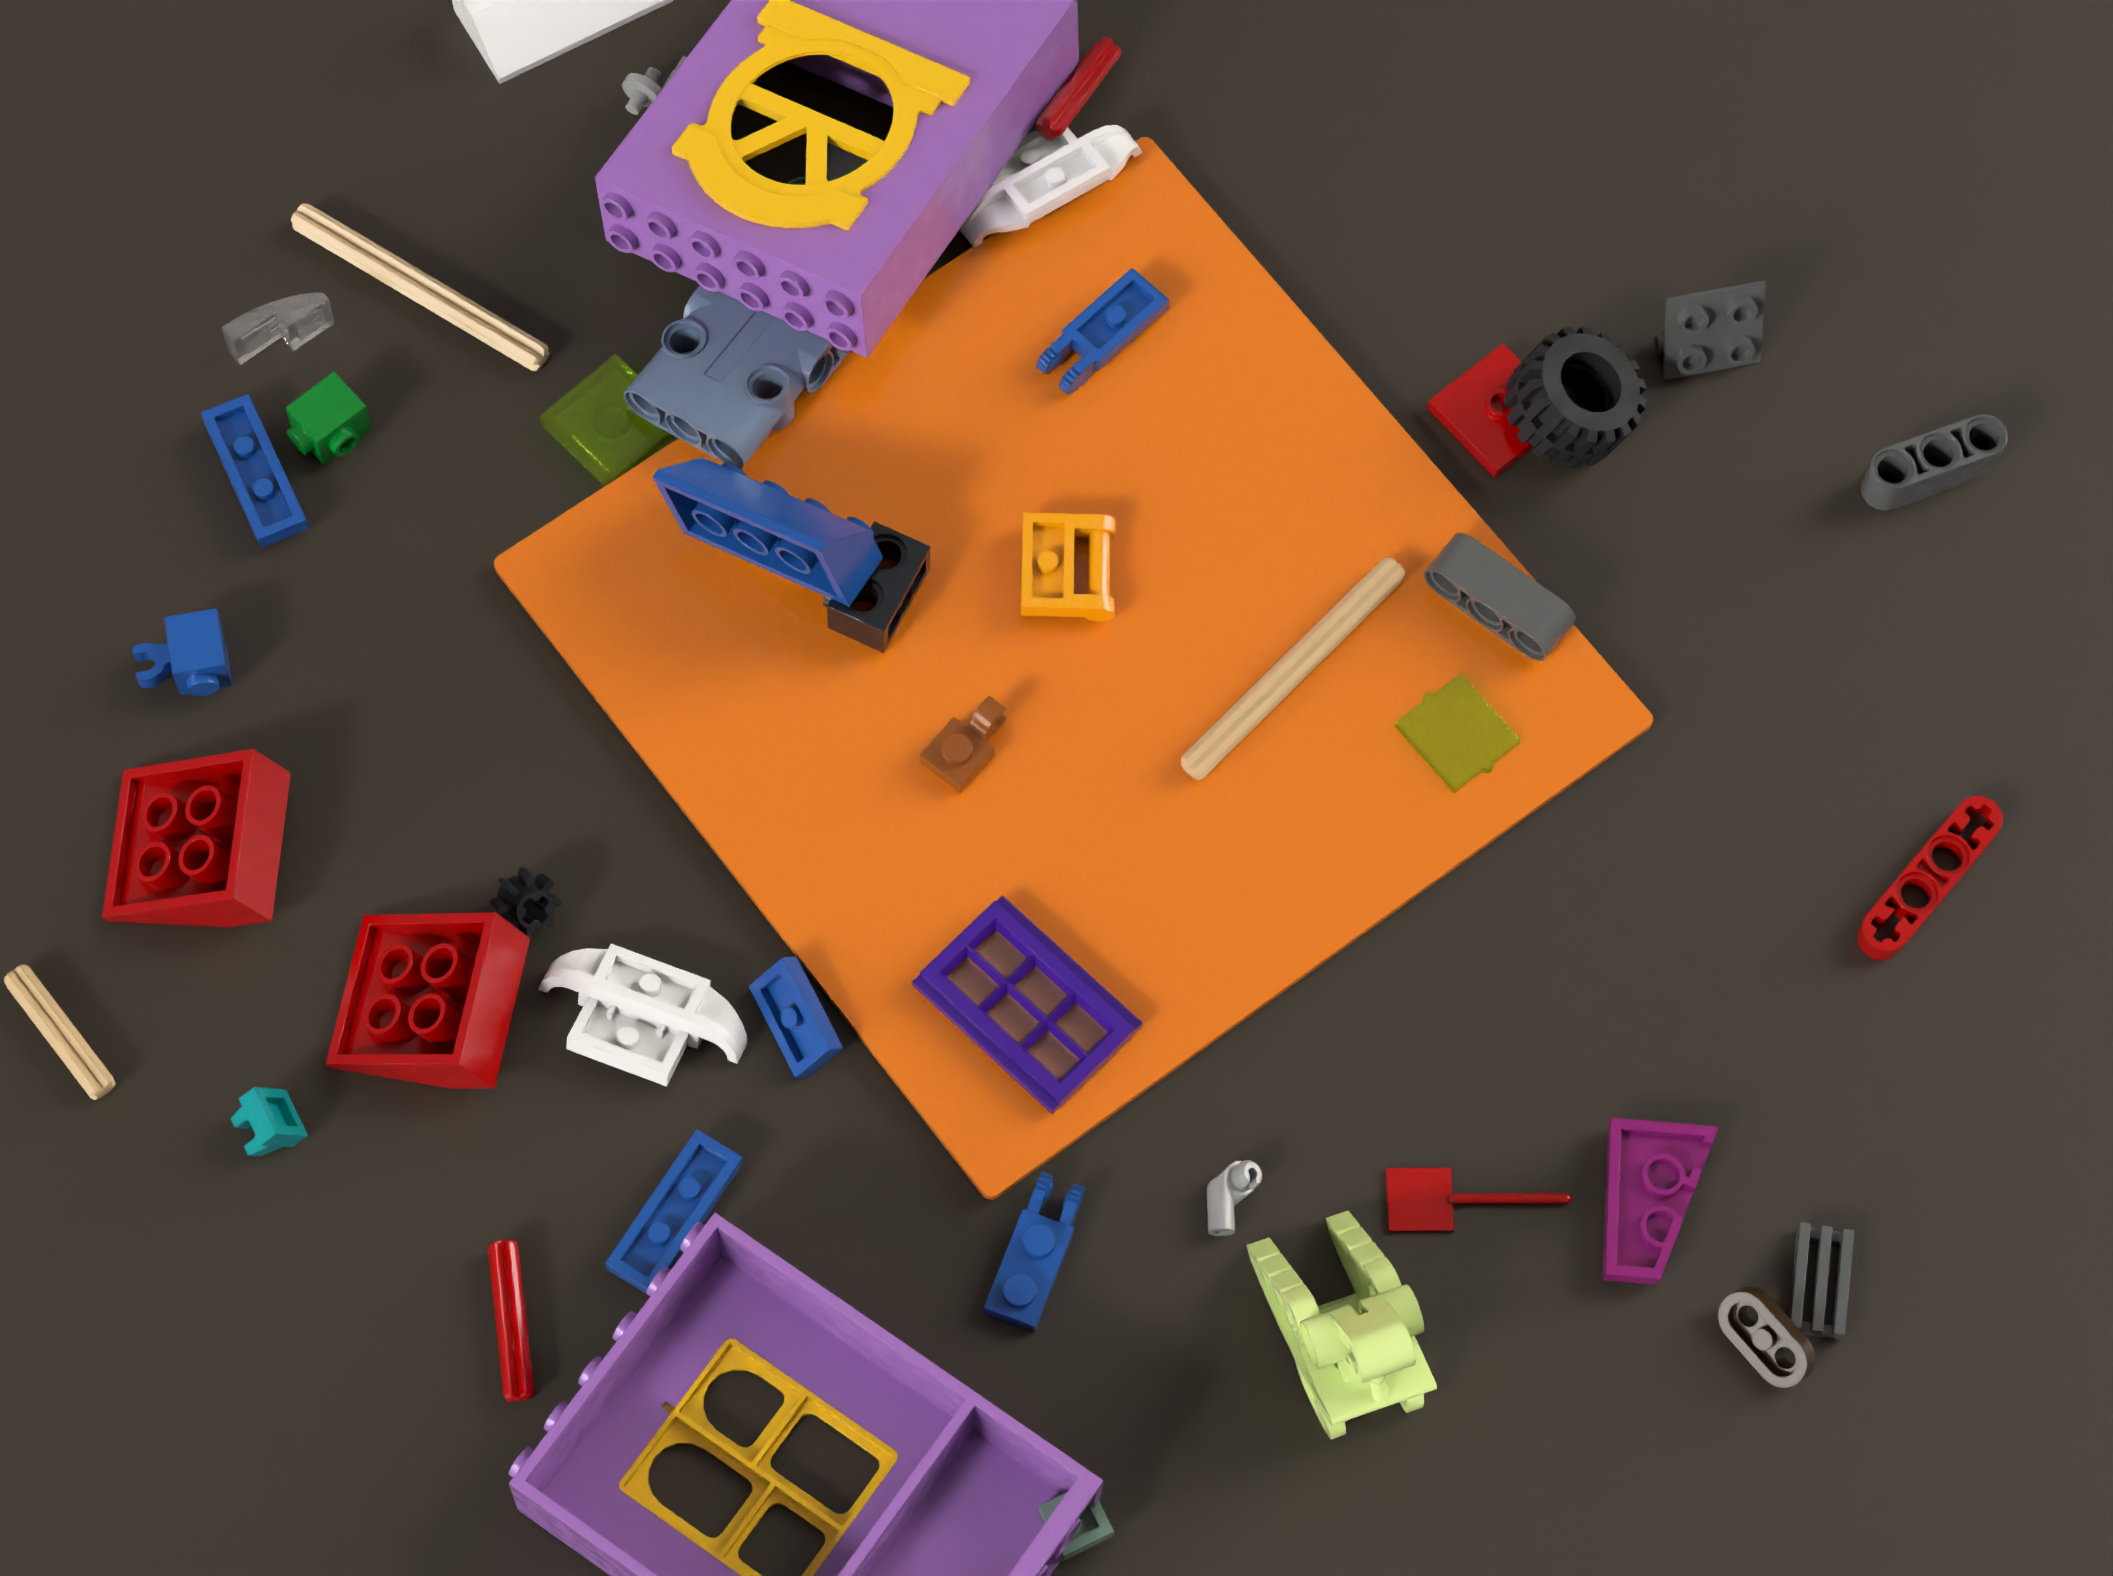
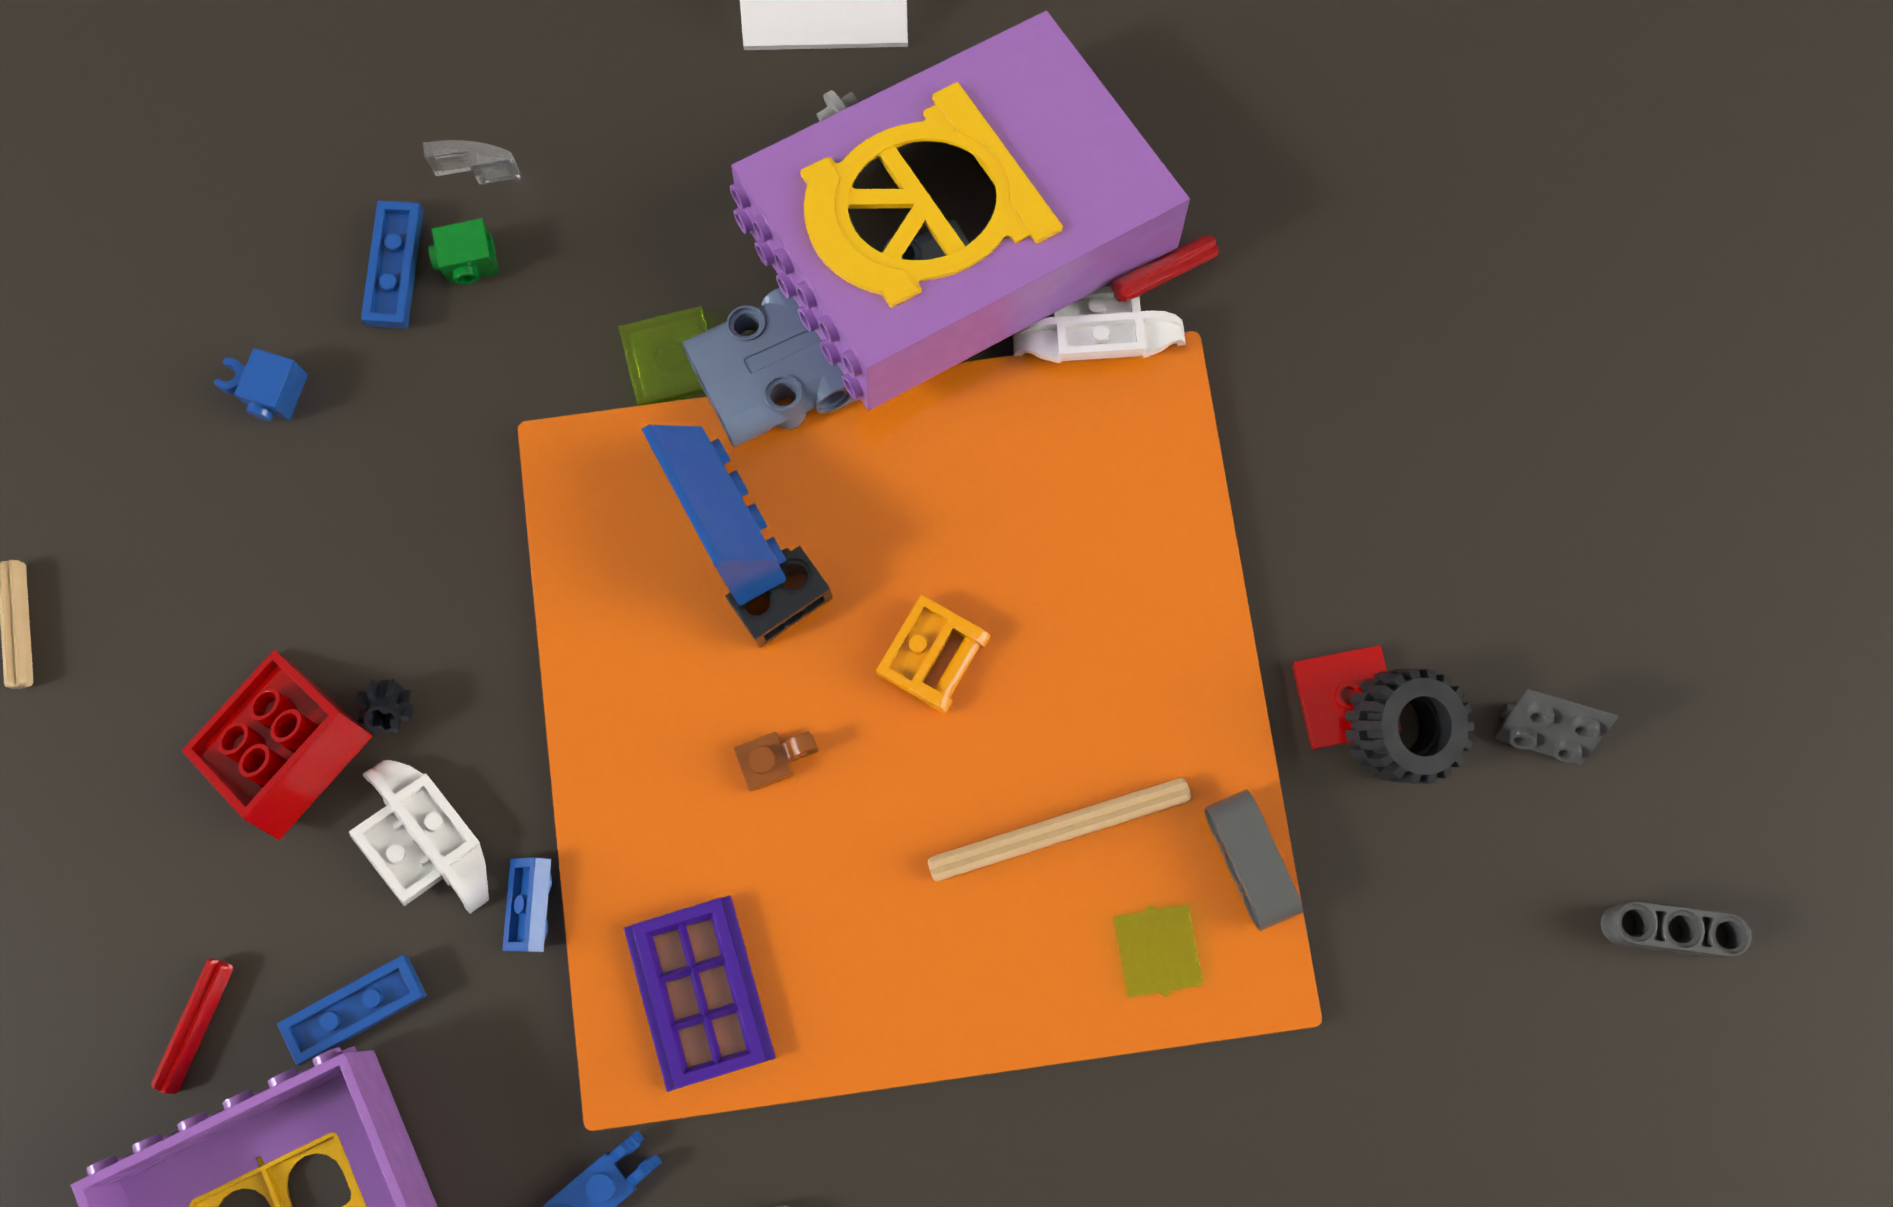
camera: 35 degrees right, 10 degrees up
red slope [102,749,291,928] -> none
teal tile [230,1087,308,1157] -> none
tan axle [291,203,549,371] -> none
blue hinge [1036,268,1169,395] -> none

